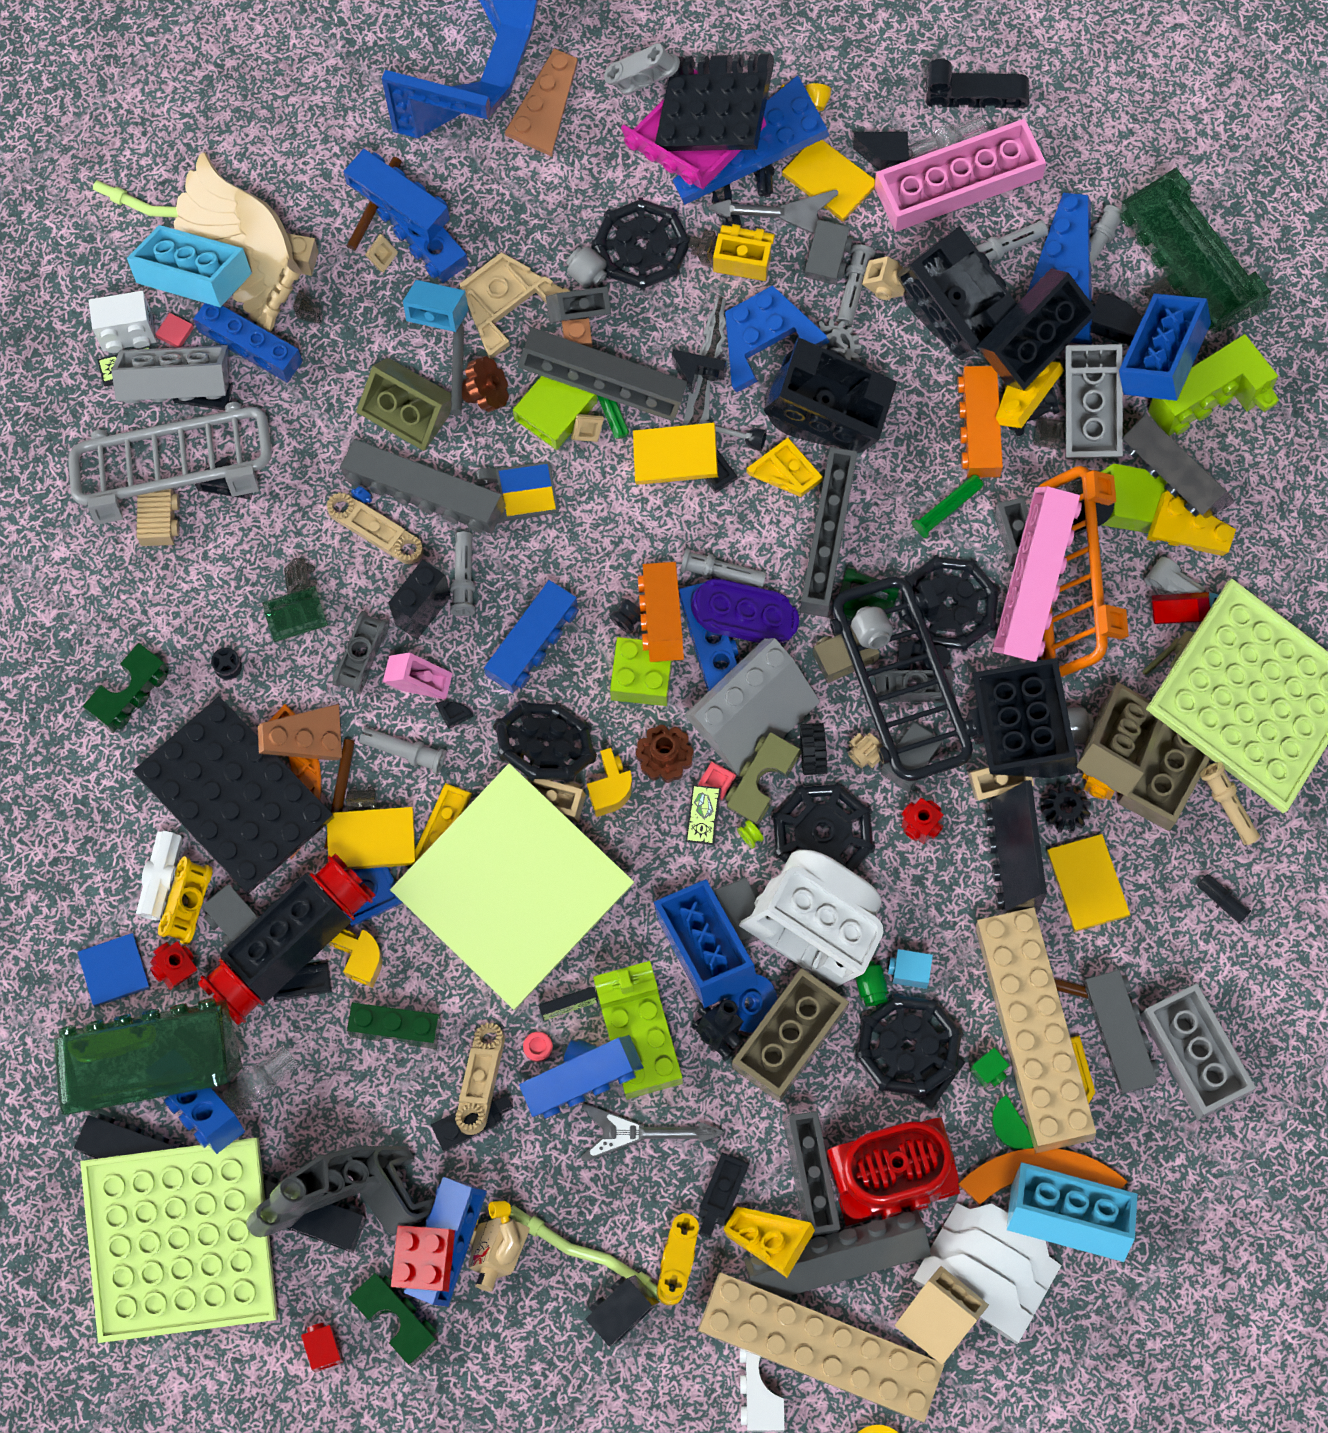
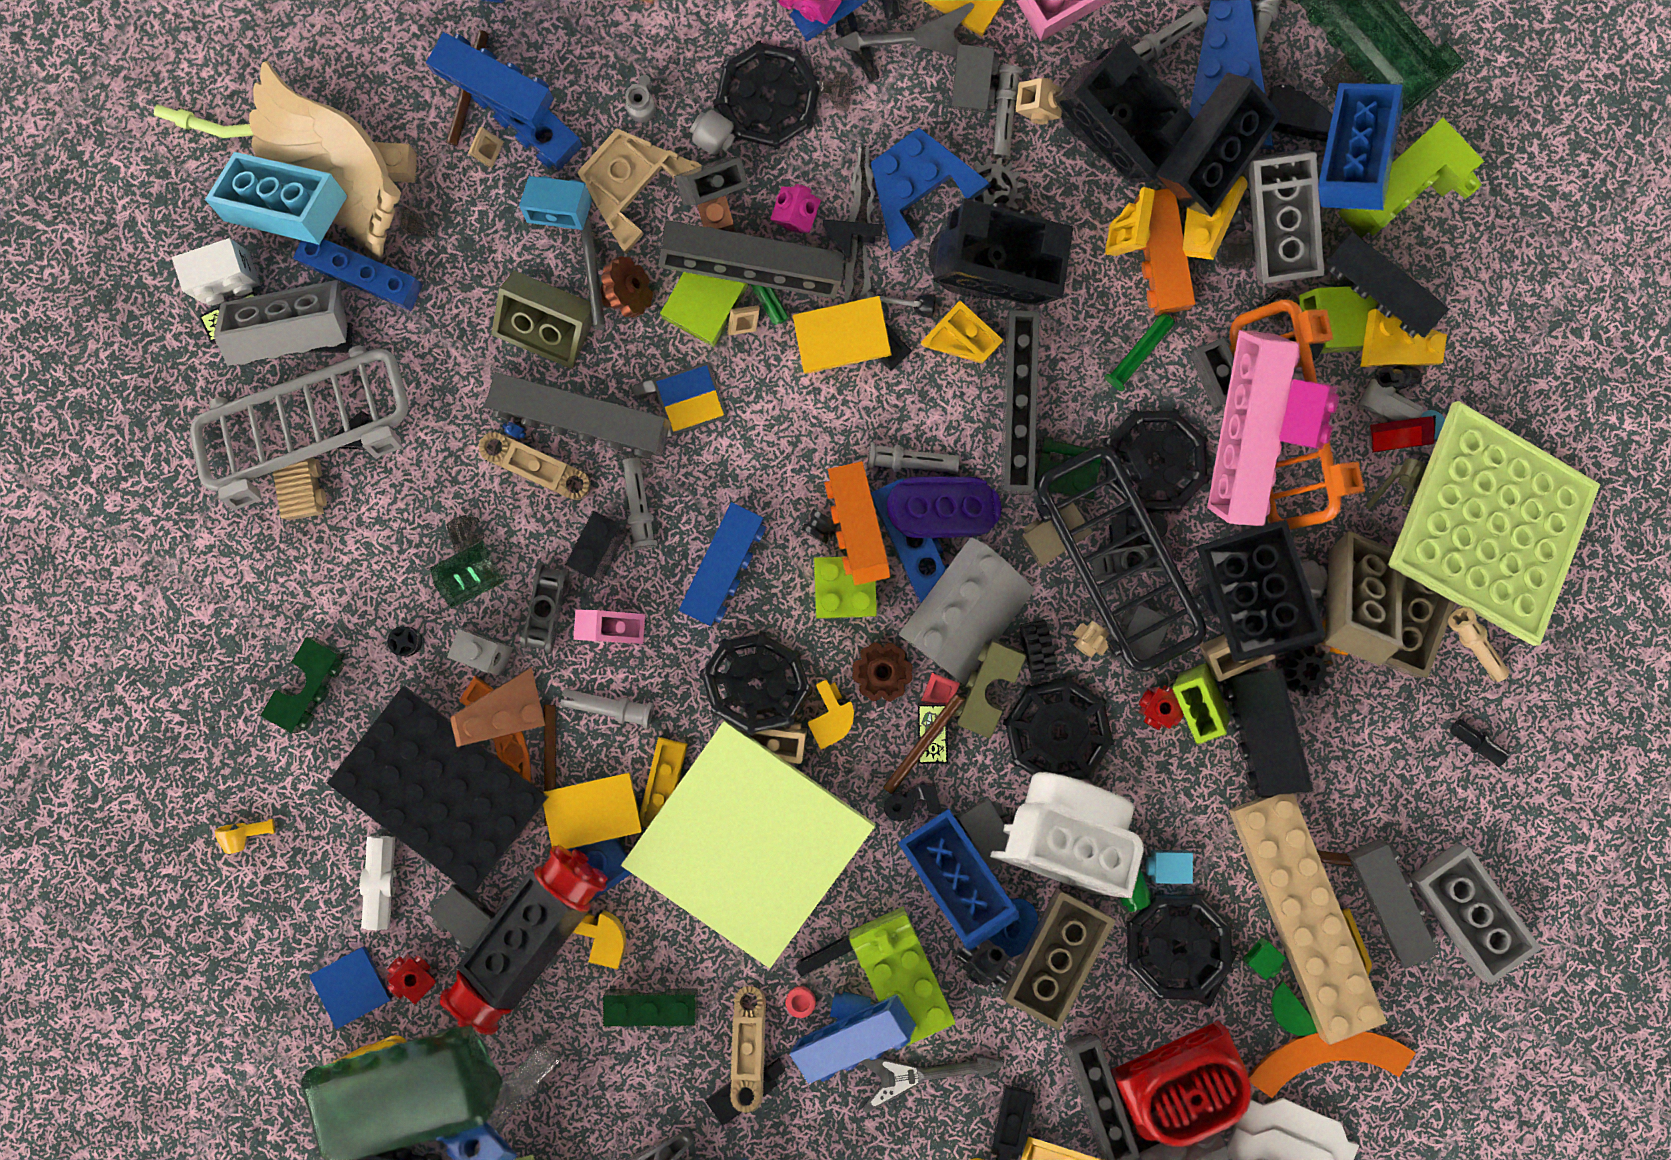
camera: 10 degrees left, 15 degrees up
coral tile [155,313,194,348] -> none
yellow piece [158,856,213,945] -> none
black tile [273,963,332,1002] -> none
clear smoke tile [346,786,378,812] -> none
black tile [435,700,474,729] -> none
yellow brick [713,224,775,281] -> none
lime bush [737,820,764,849] -> none
light grey head [851,606,893,649] -> none
medium azure brick [1007,1162,1138,1262] -> none
yellow tile [1047,834,1130,932] -> none
none -> yellow bar [215,818,276,854]
none -> light grey torso [447,627,514,675]
none -> light grey piece [625,75,656,123]
none -> dark pink brick [770,184,821,233]
none -> reddish brown bar [883,693,965,794]
none -> black leg [884,781,942,822]
none -> yellow wing [1105,187,1155,256]
none -> lime brick [1173,662,1230,745]
none -> dark pink brick [1279,379,1339,449]
none -> black axle [1377,366,1423,390]

